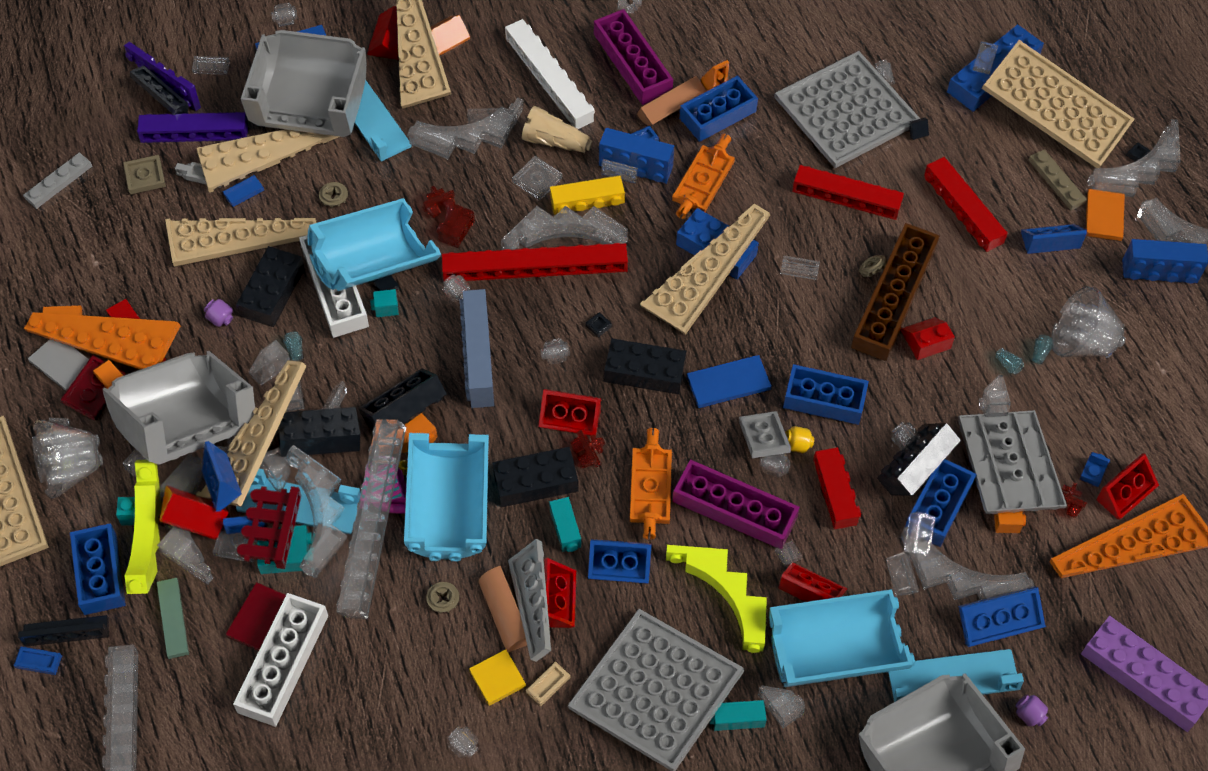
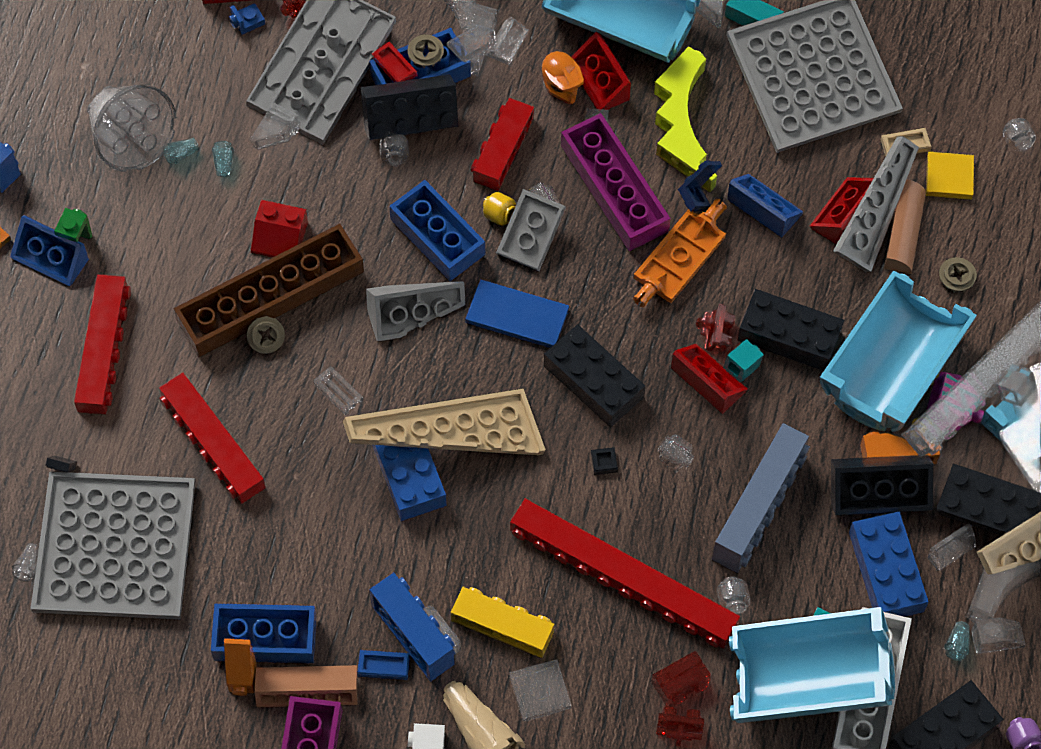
camera: 145 degrees left, 5 degrees up
clear arch [501,206,628,250] -> none
teal brick [549,497,581,552] -> none
orange plate [672,134,735,219] -> none
none -> green bracket [54,208,92,242]
none -> light grey wedge [366,281,465,341]
none -> red tile [371,42,417,82]
none -> dark tan gear [408,35,444,68]
none -> orange helmet [542,51,584,104]
none -> dark blue bracket [678,160,722,212]
none -> teal brick [723,339,764,383]
none -> blue brick [849,512,929,617]
none -> clear brick [996,364,1037,407]

